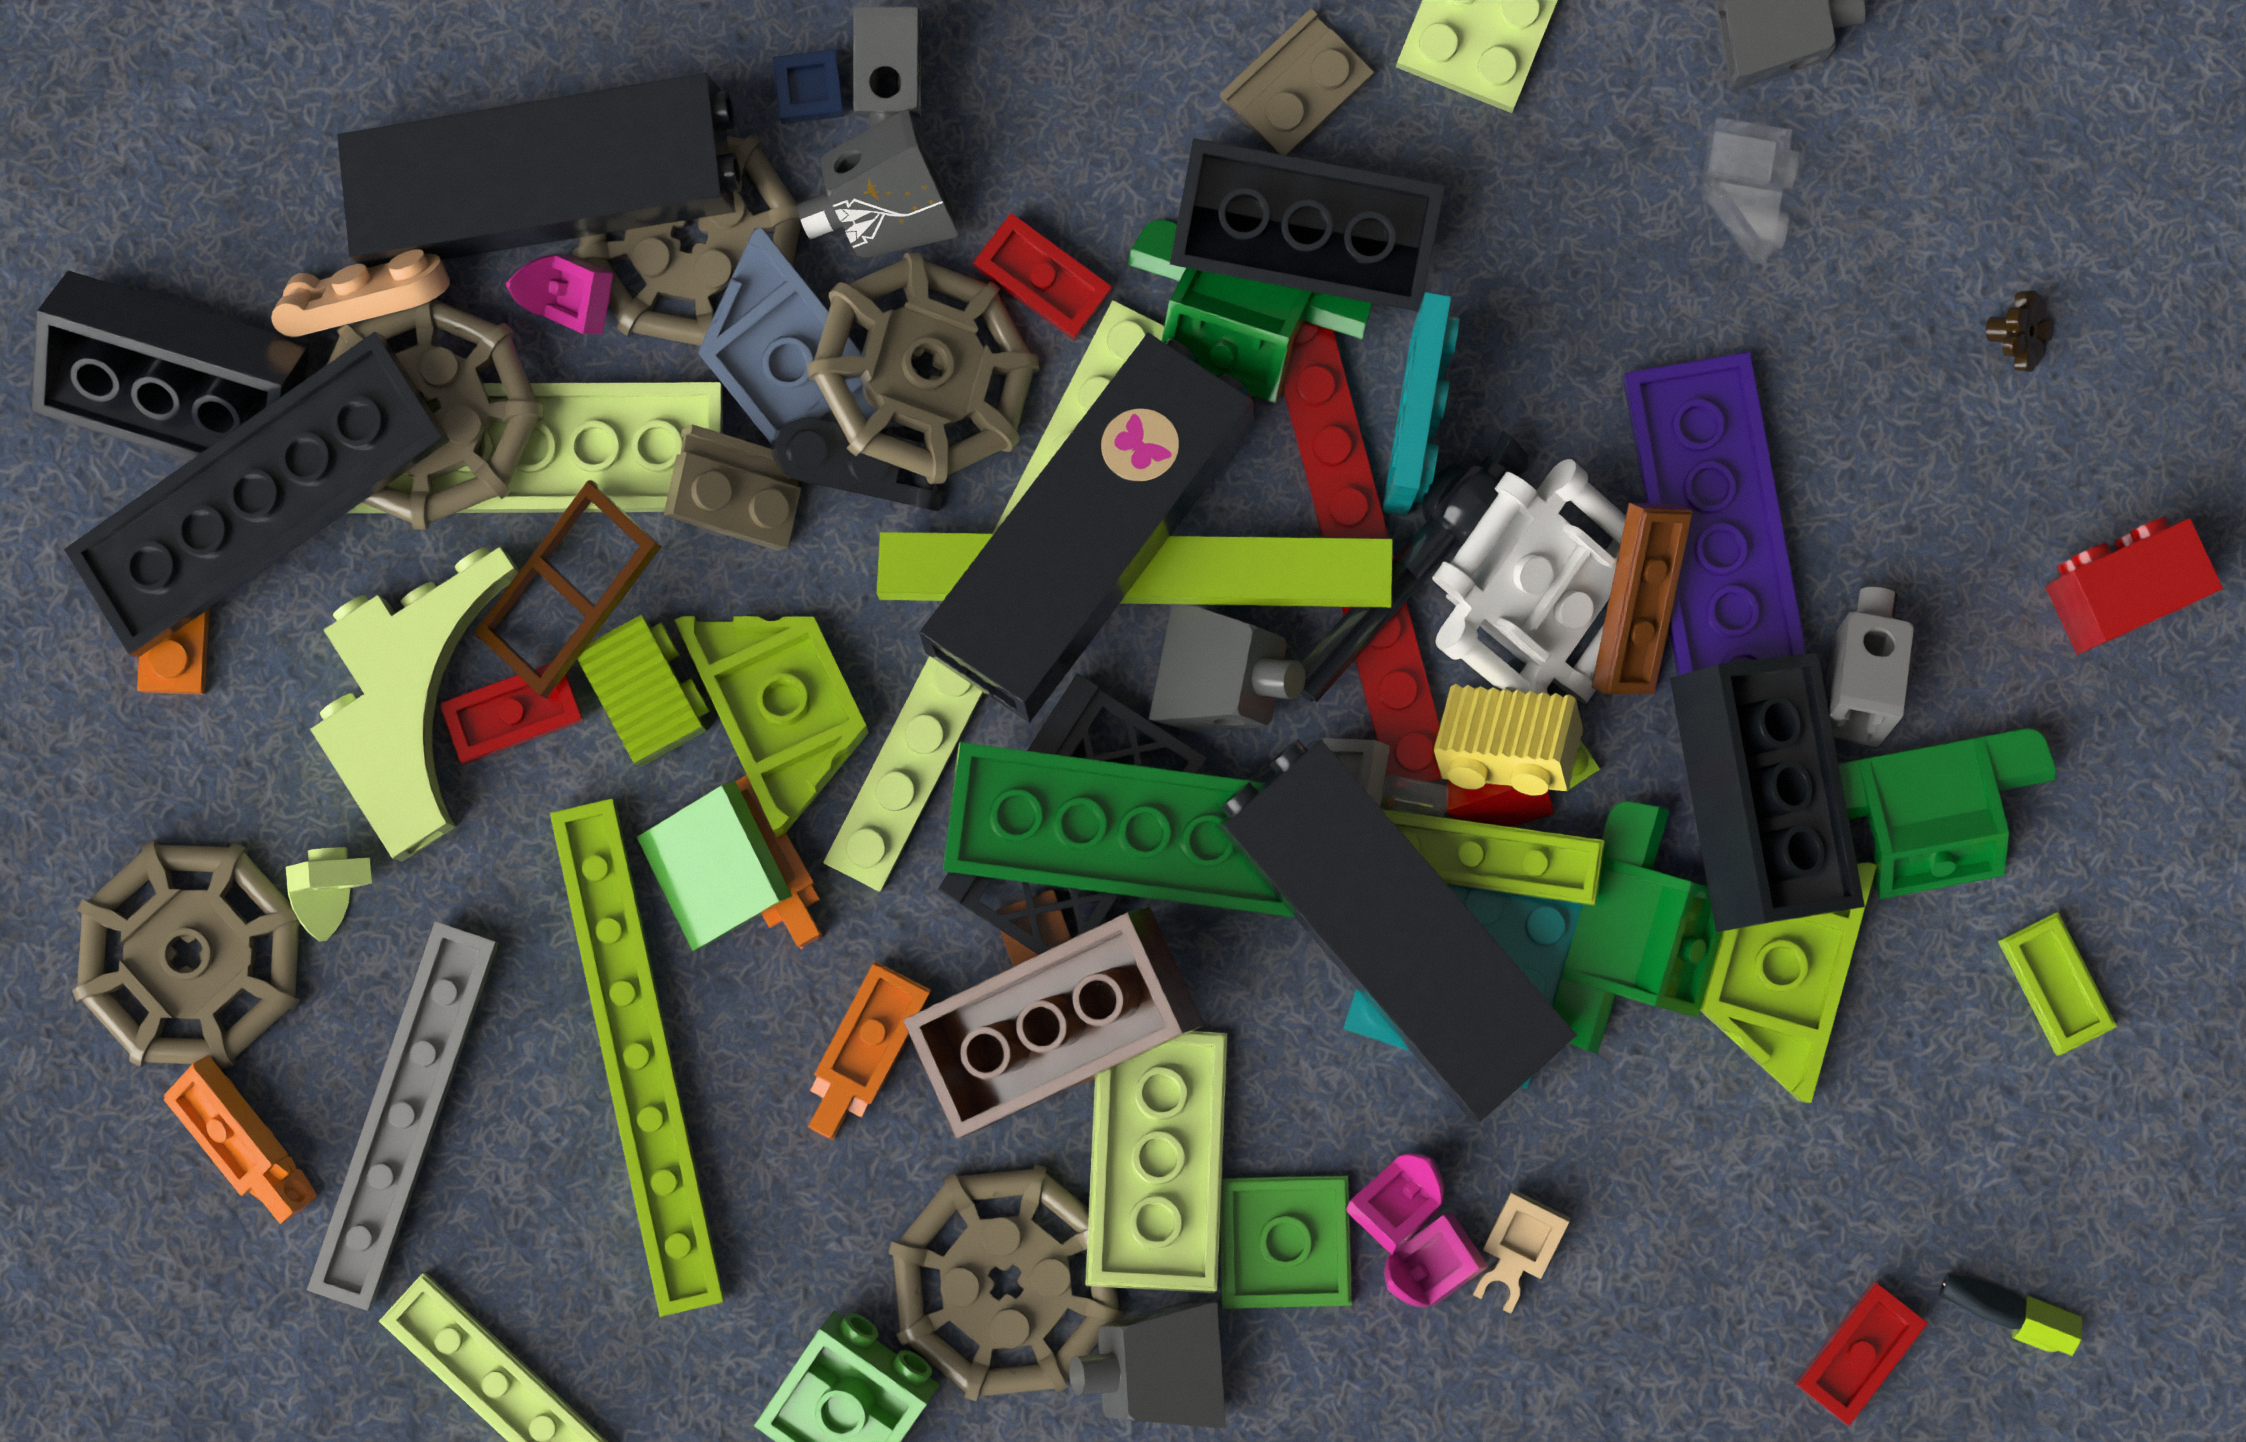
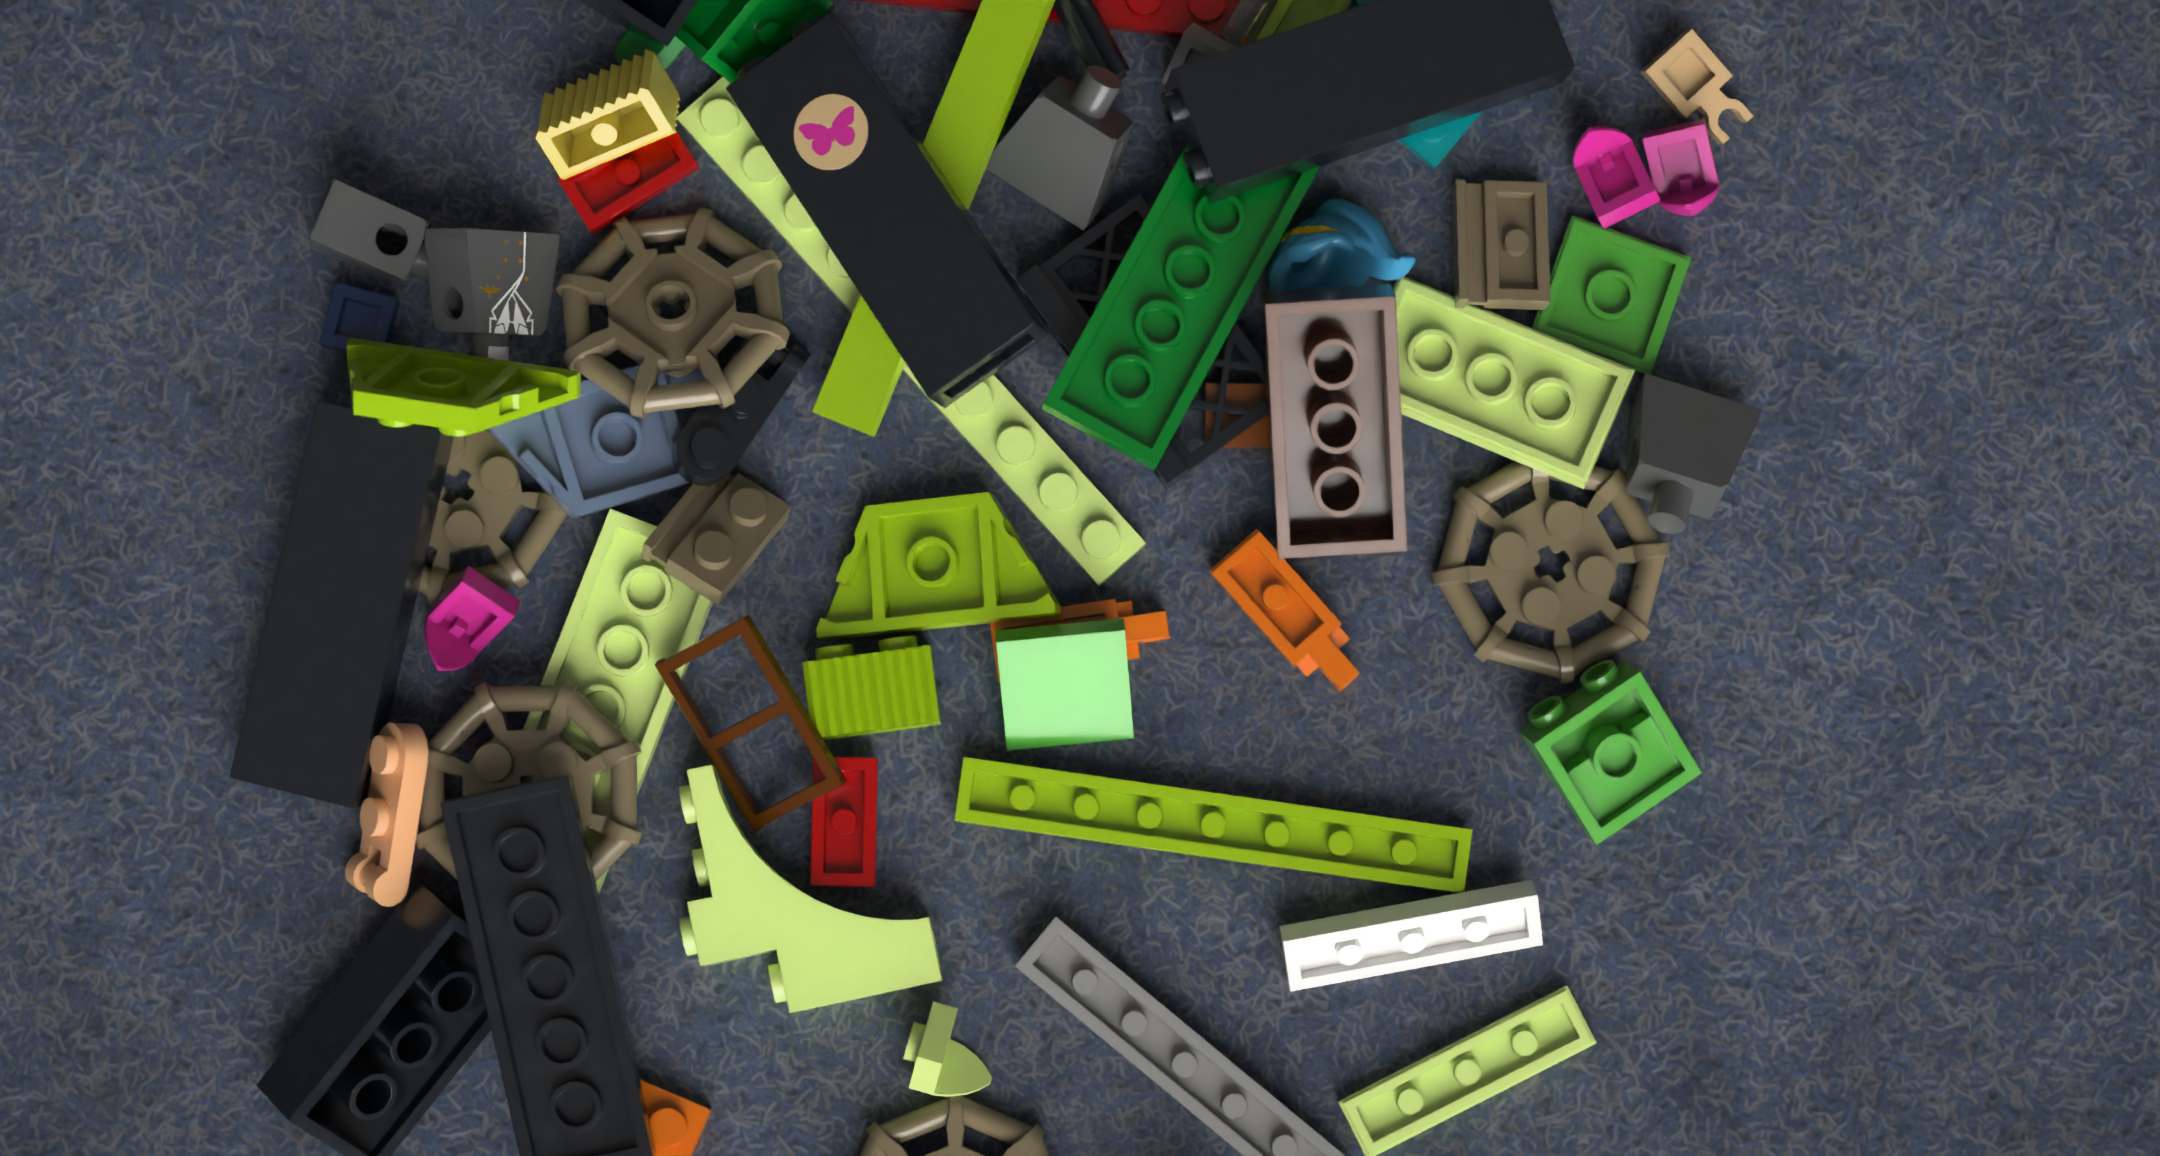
camera: 70 degrees left, 0 degrees up
none -> lime wing [346,338,581,436]
none -> light yellow brick [536,49,680,180]
none -> dark azure hair [1266,198,1416,291]
none -> white plate [1279,879,1543,992]
none -> dark tan plate [1452,179,1551,310]

